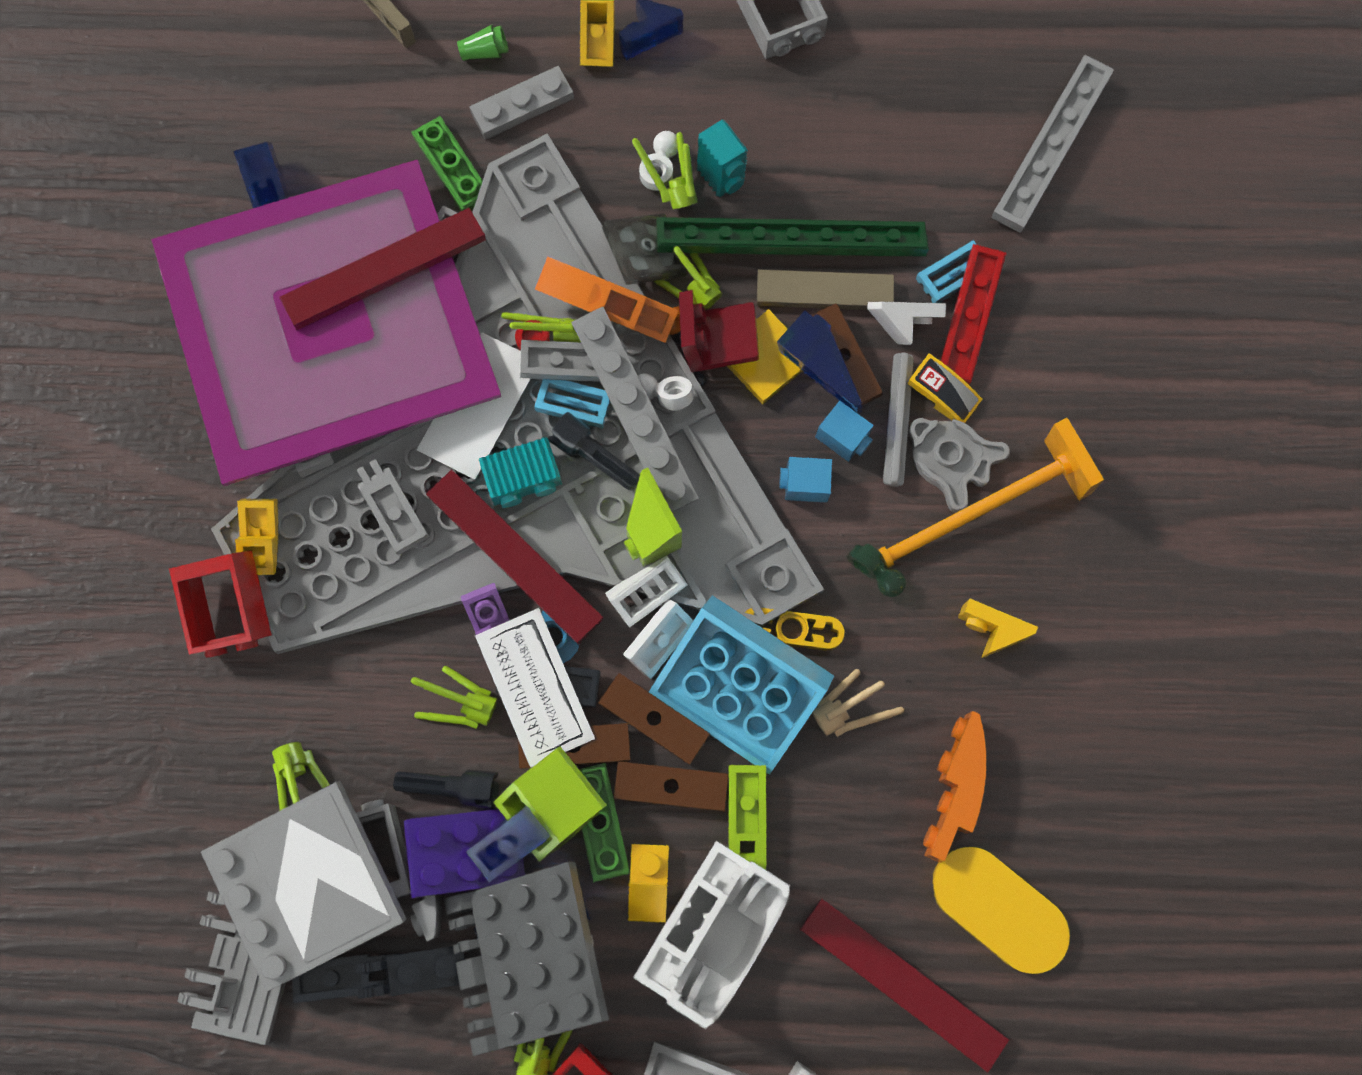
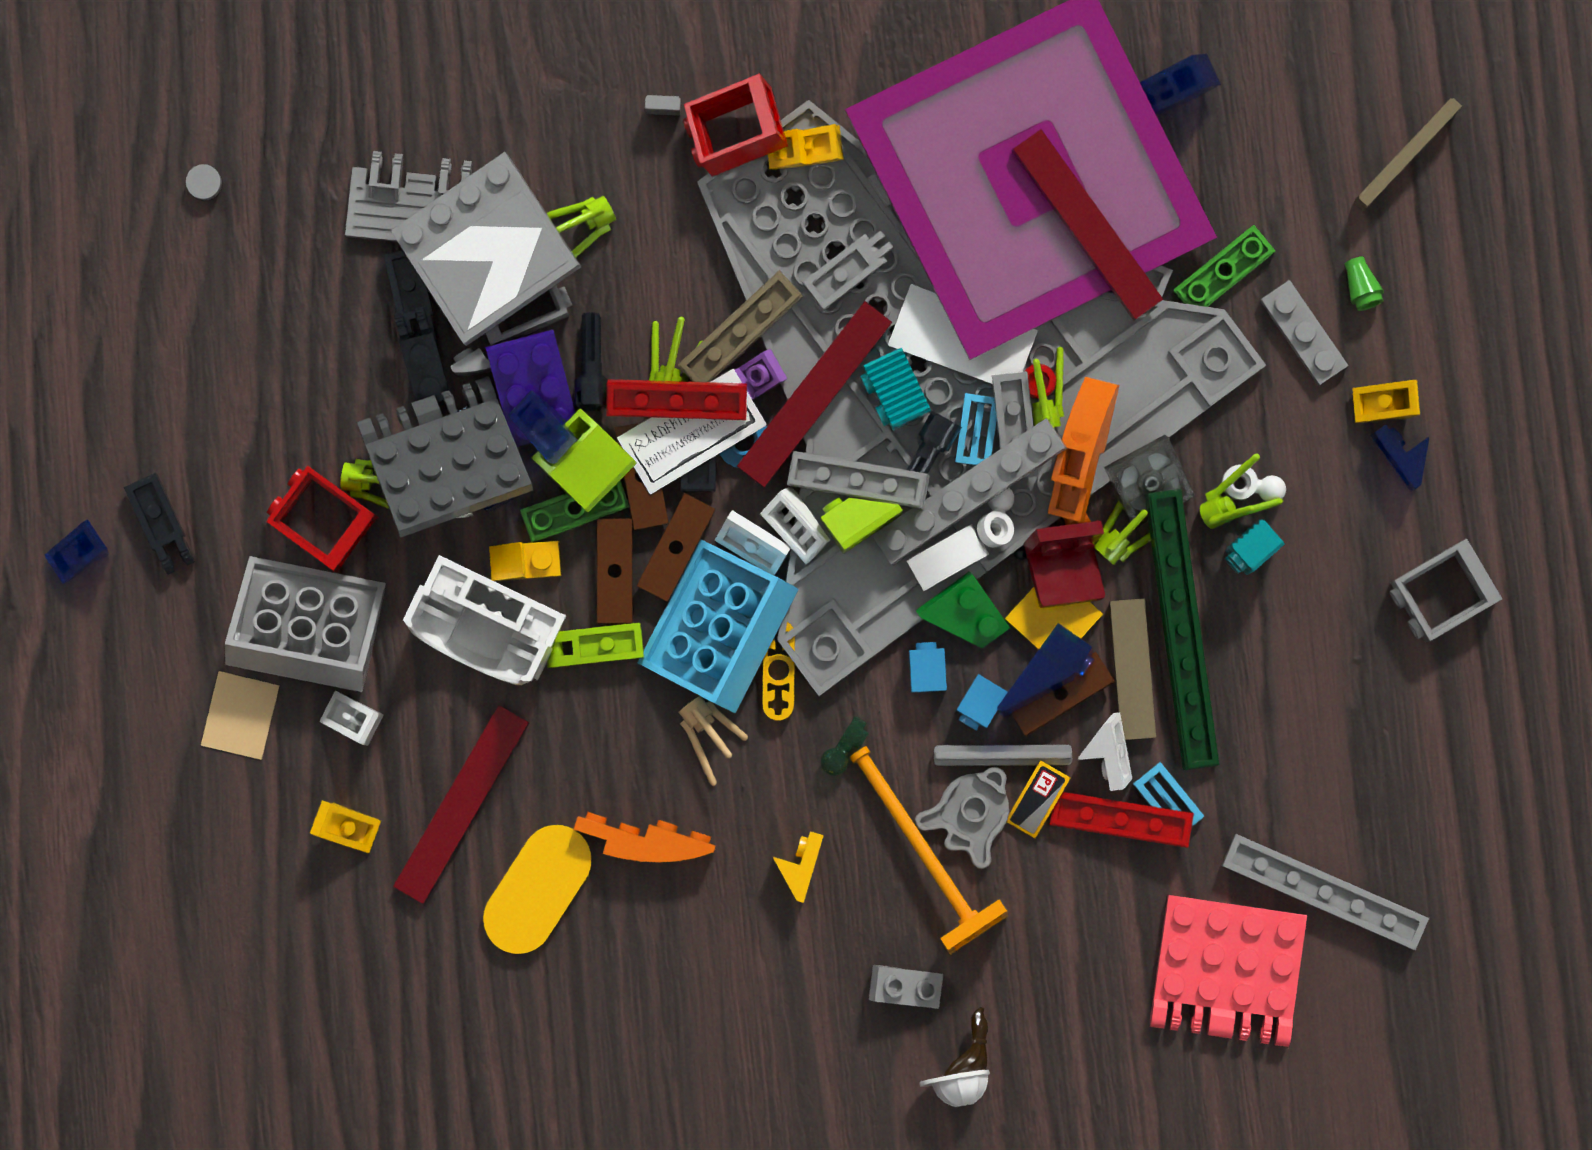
camera: 85 degrees right, 10 degrees up
none -> red tile [607,379,747,420]
none -> light grey tile [645,95,681,116]
none -> dark tan tile [678,270,804,382]
none -> light grey tile [787,451,930,509]
none -> light grey plate [868,965,943,1009]
none -> white slope [907,524,989,591]
none -> green wing [915,571,1010,648]
none -> piece [920,1007,990,1107]
none -> coral hinge [1150,895,1307,1047]

